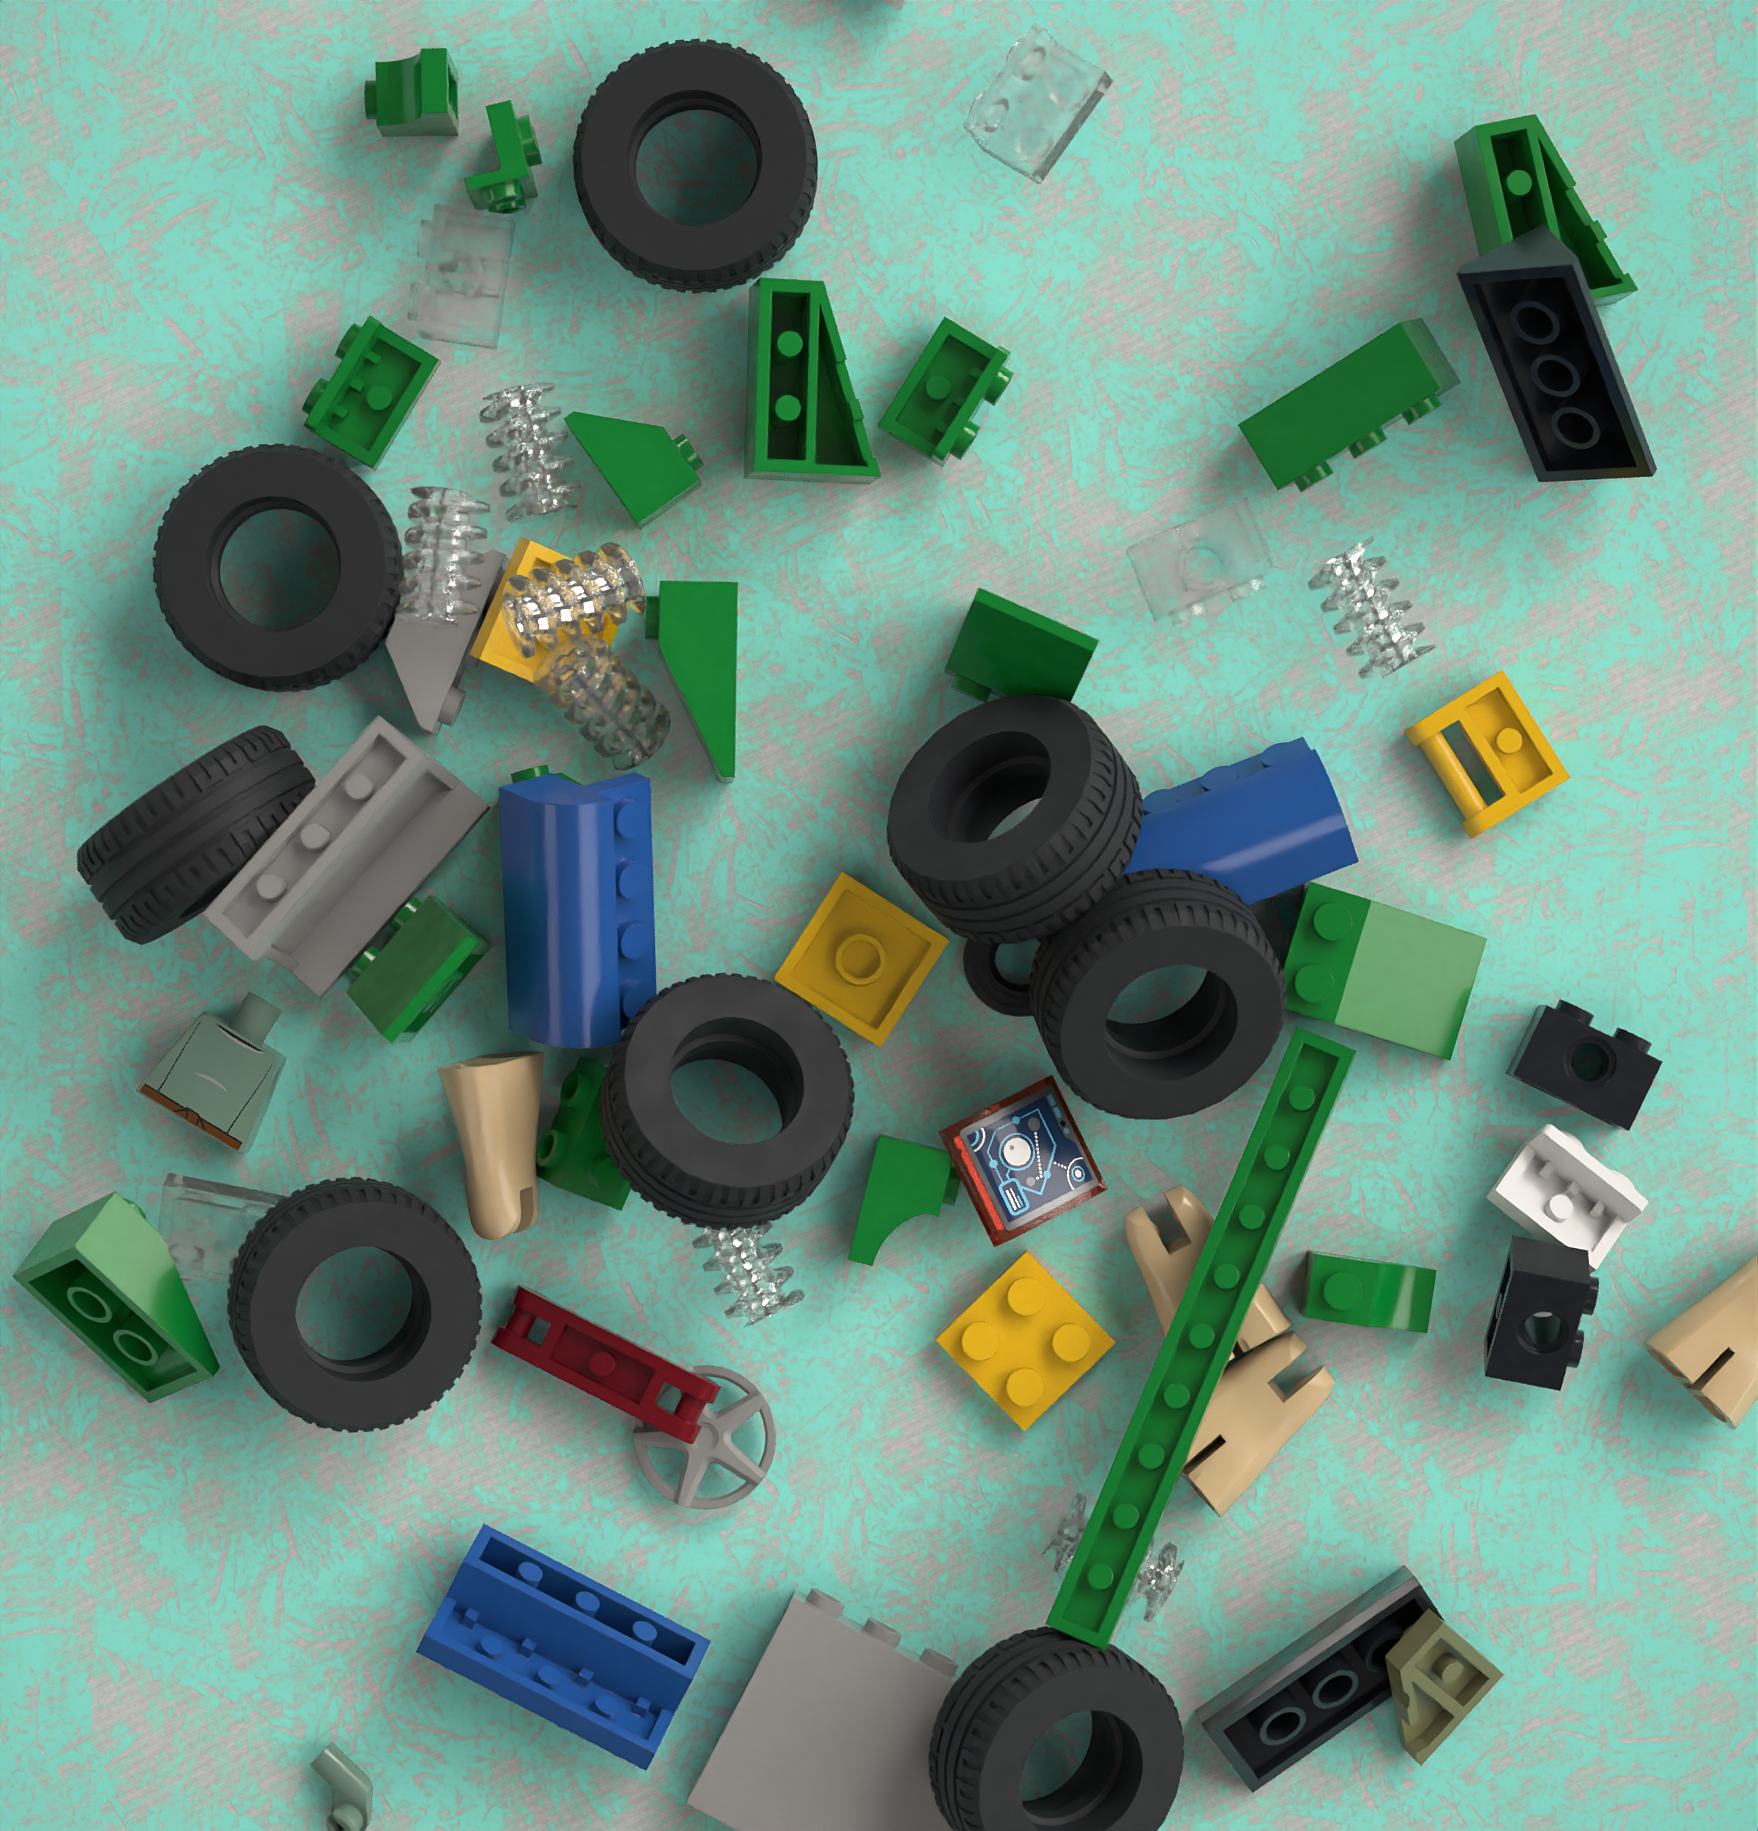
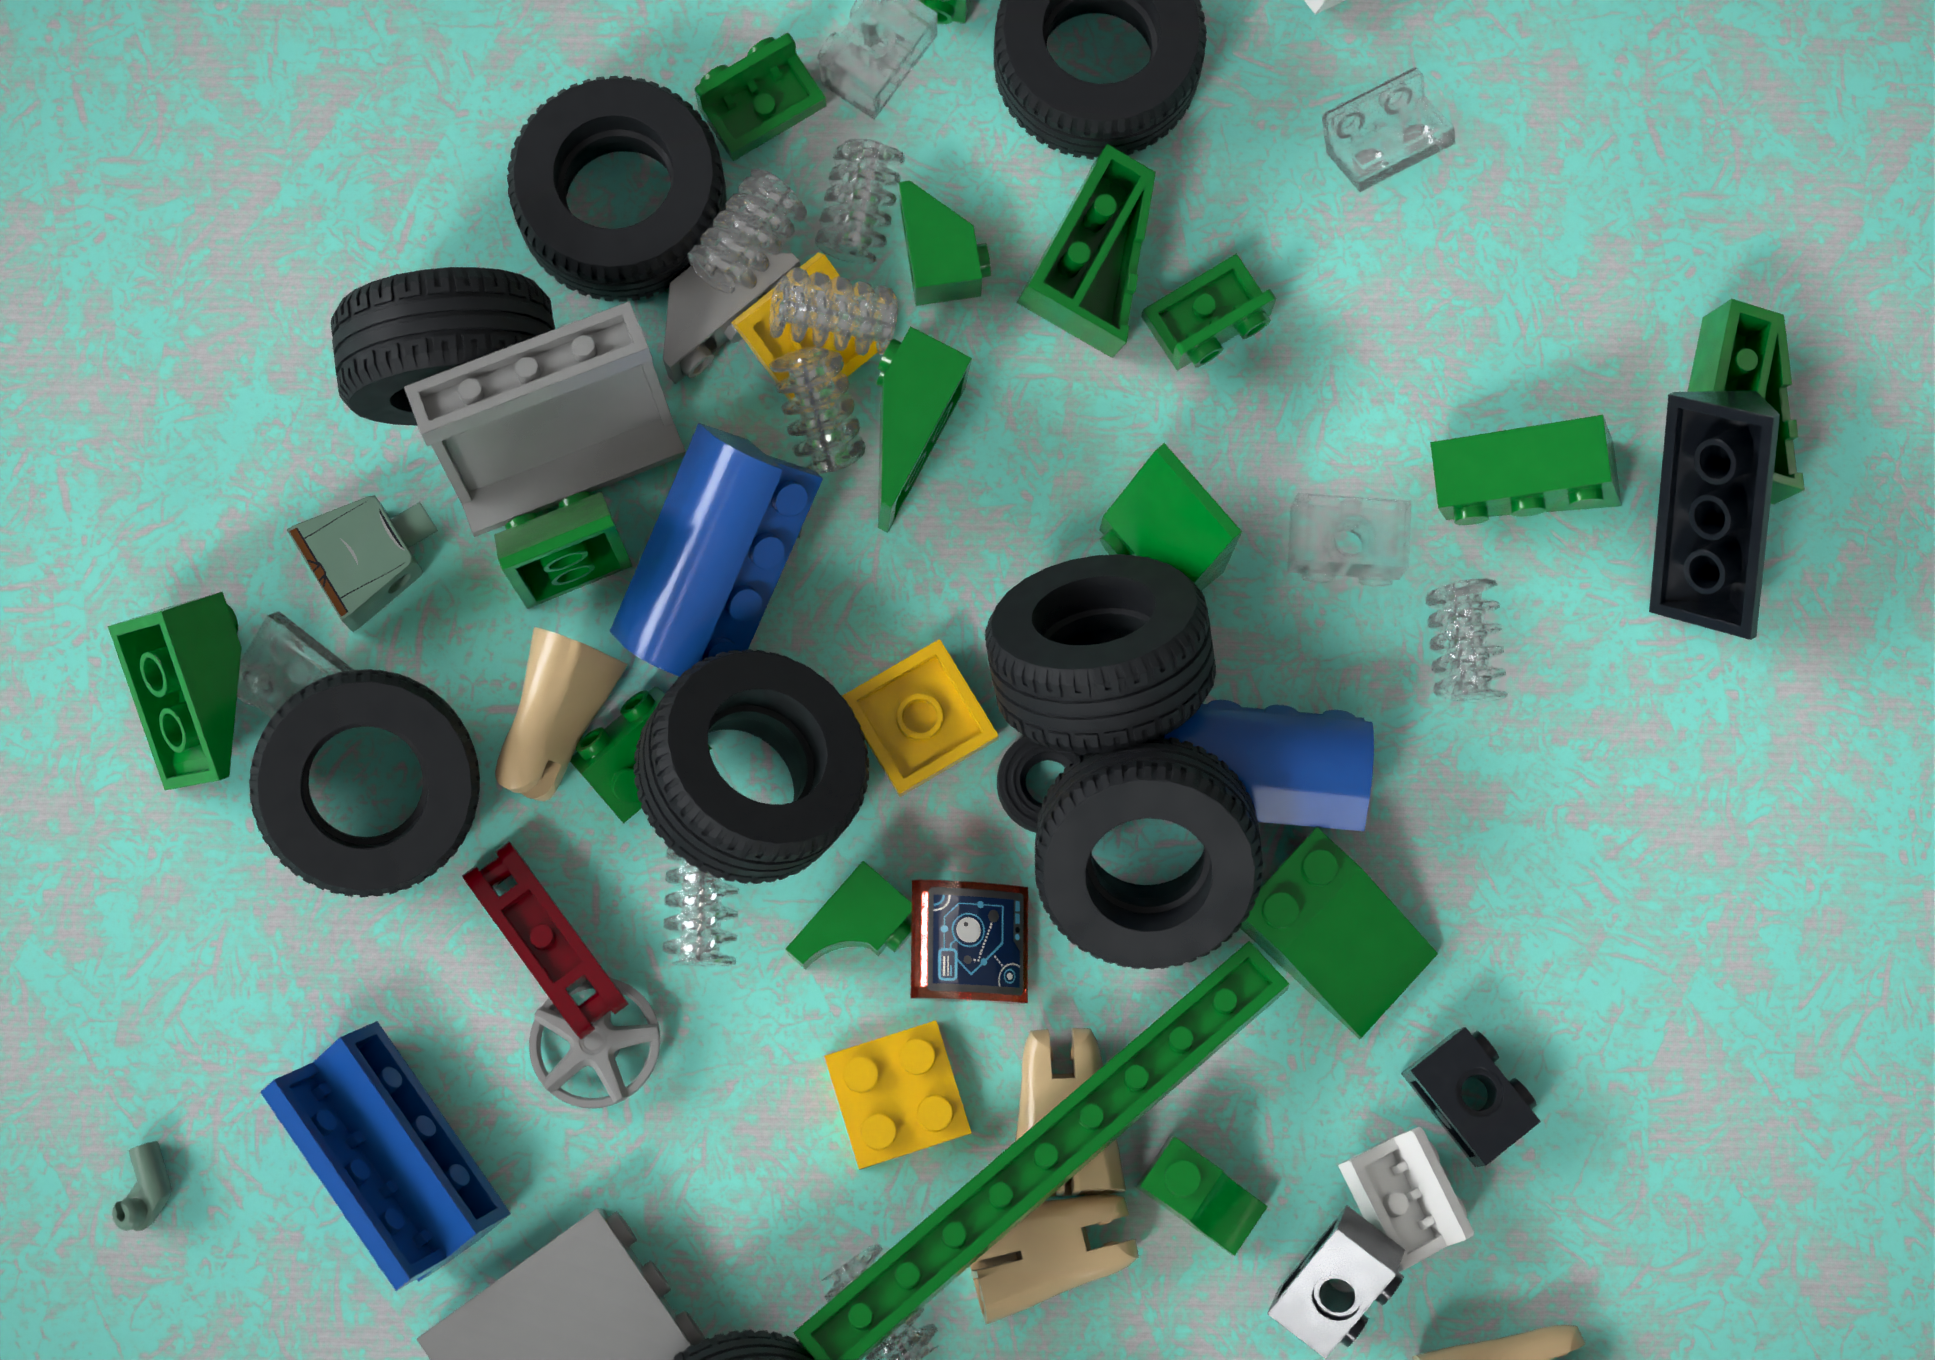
camera: 20 degrees right, 10 degrees down
yellow plate [1403,670,1571,839] -> none

